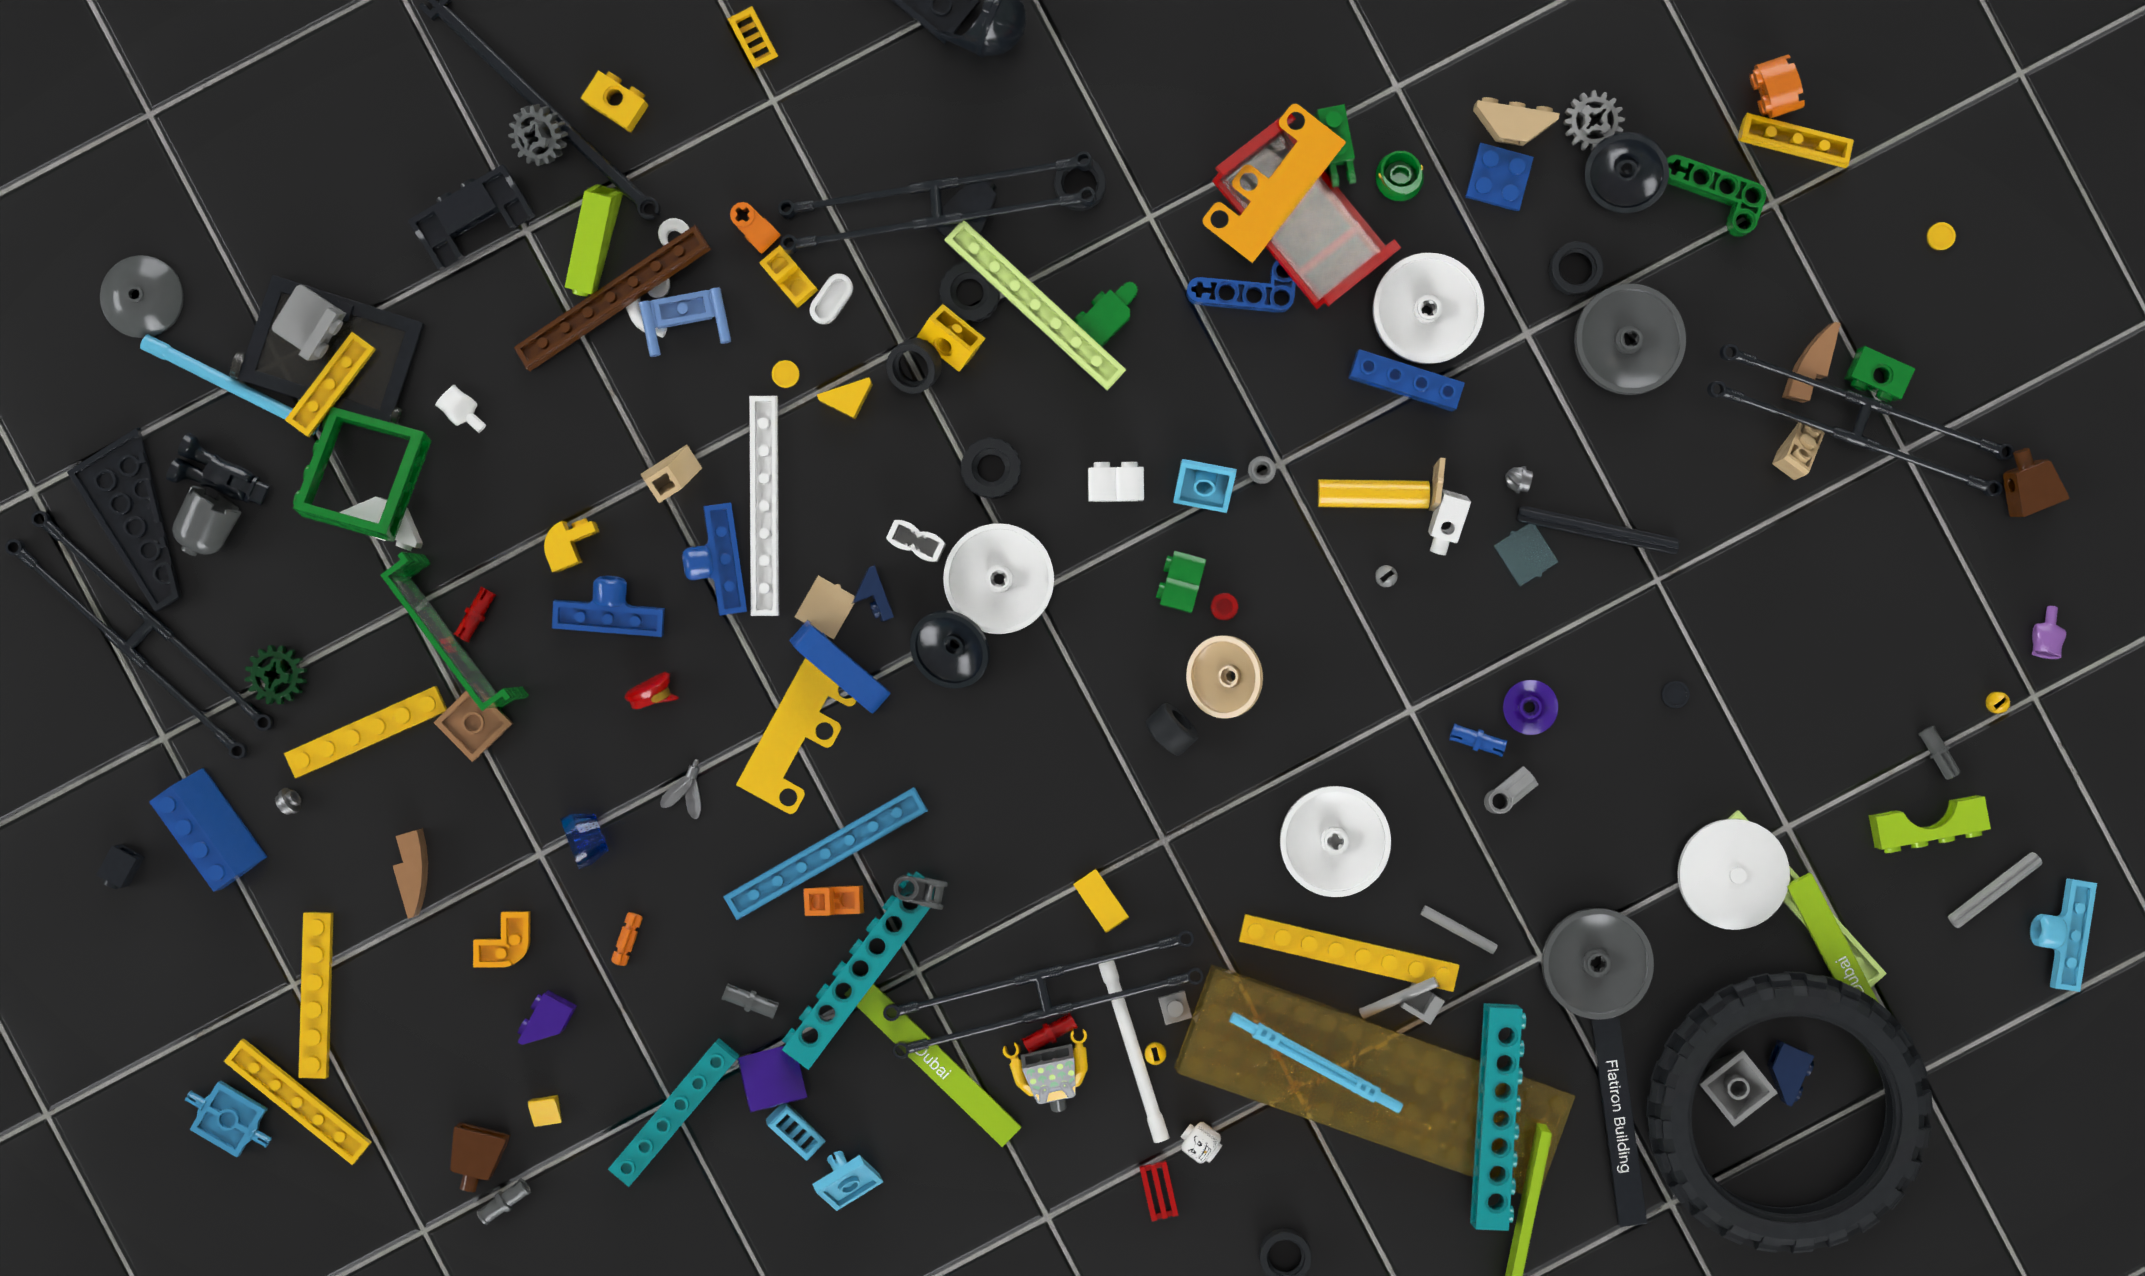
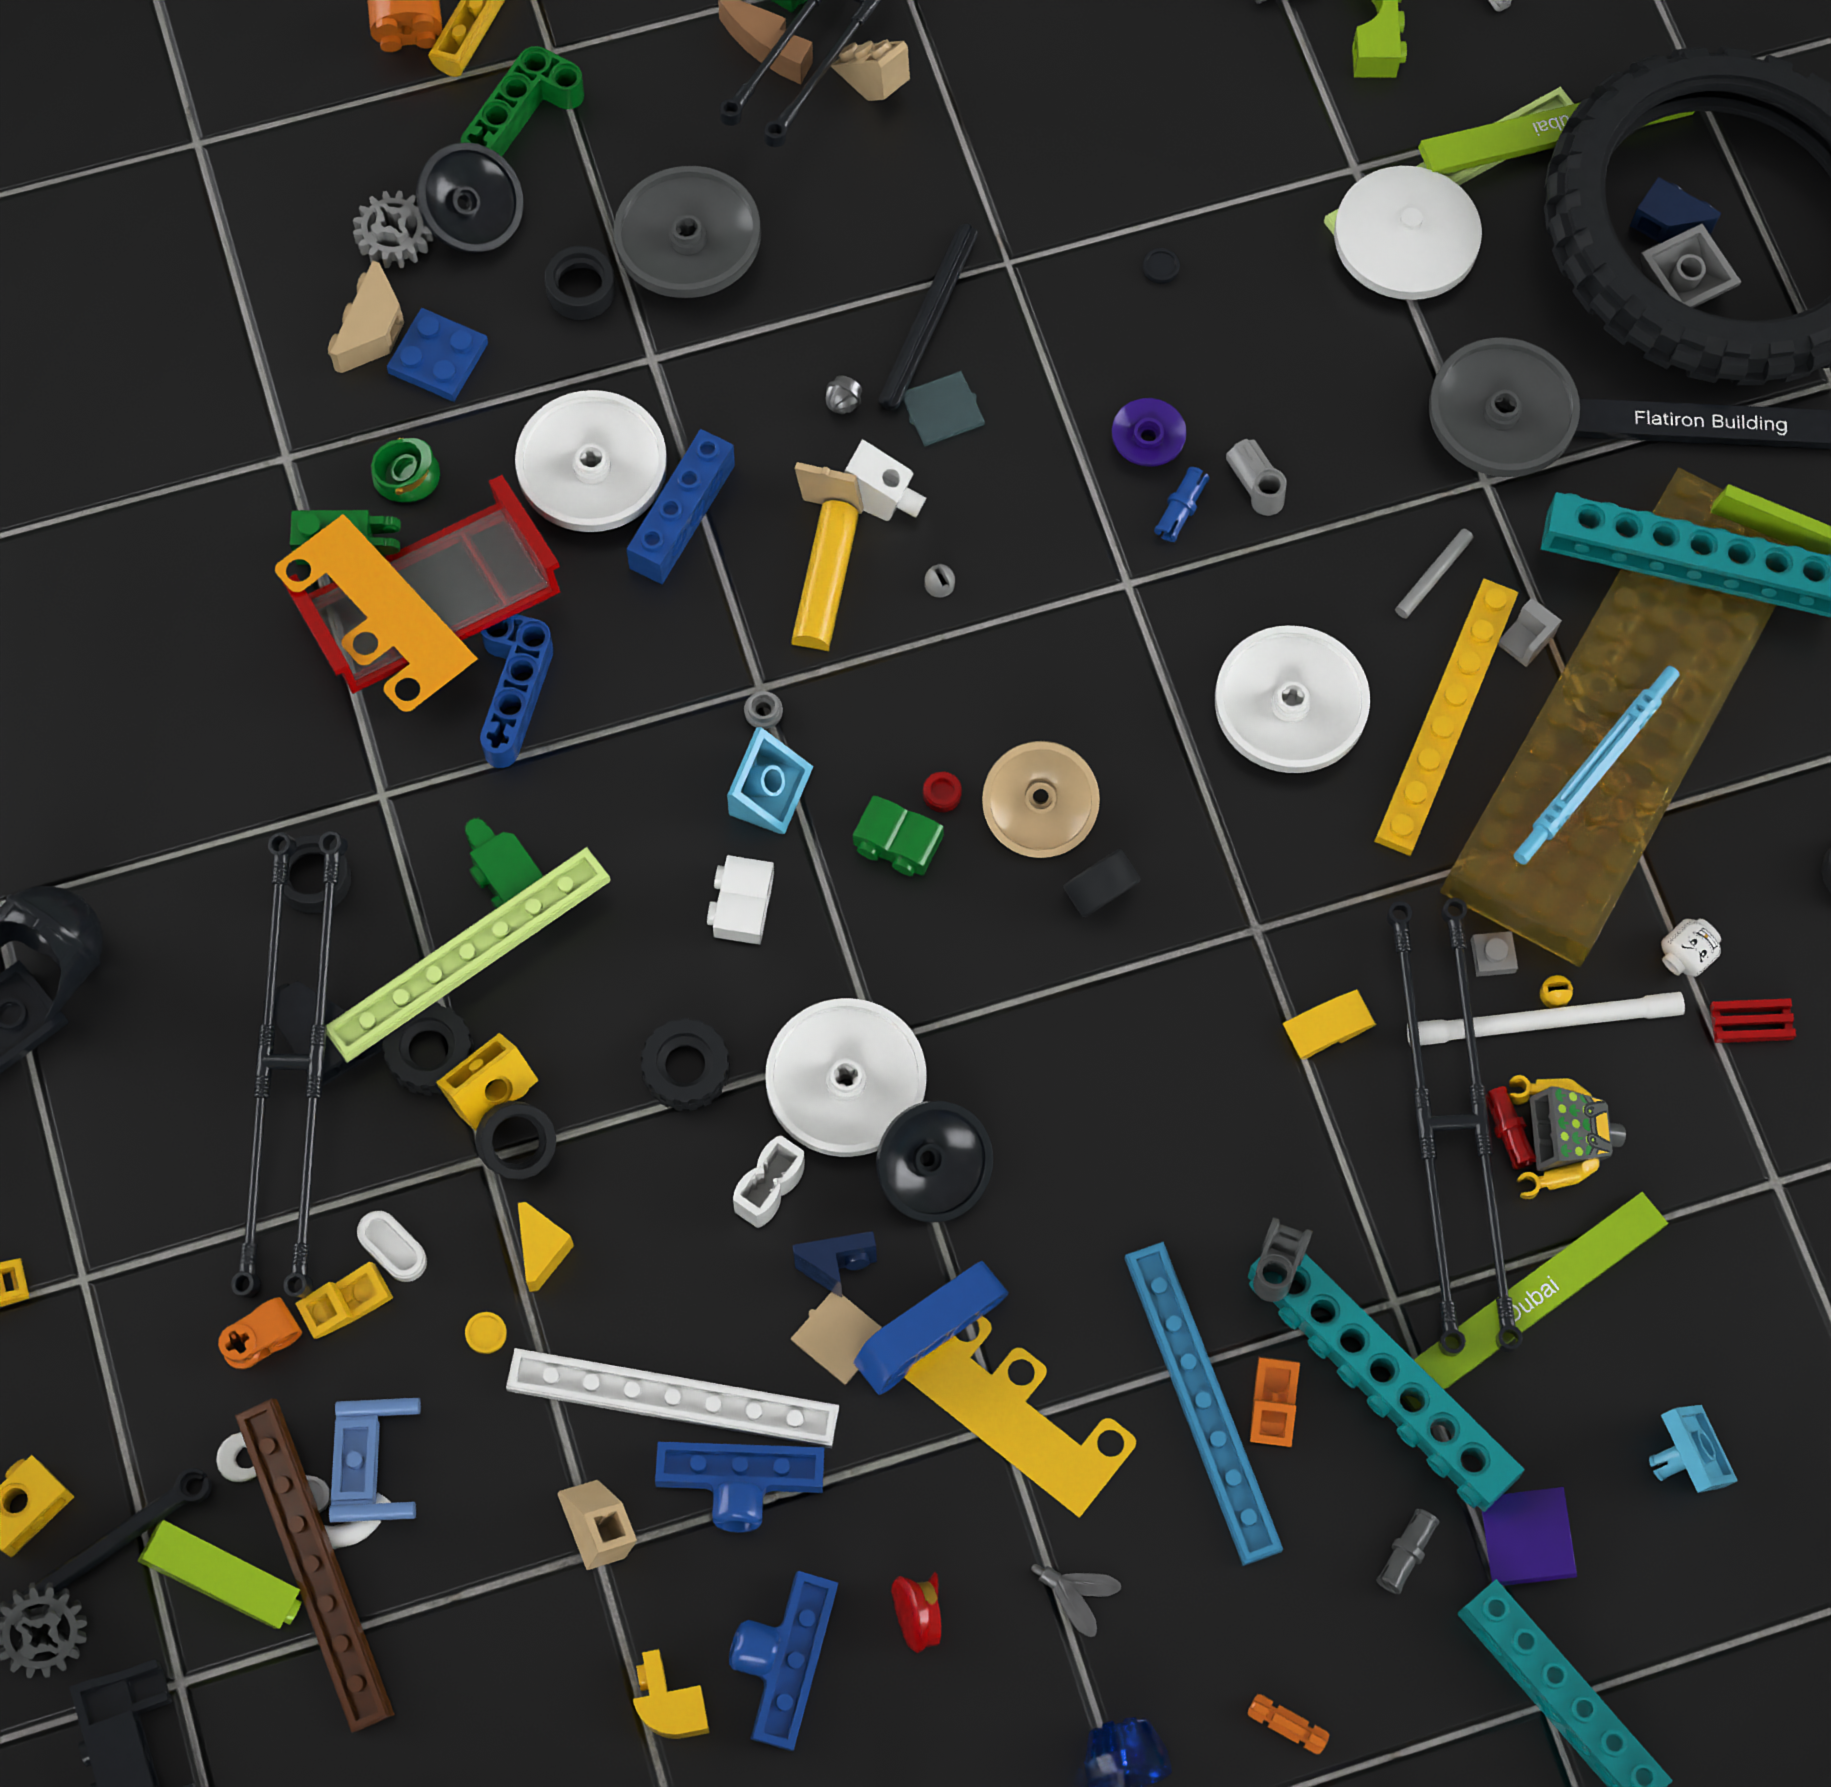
camera: 80 degrees left, 20 degrees down
medium azure slope [766,1103,826,1161] -> none
light grey bar [1359,977,1439,1019] -> none

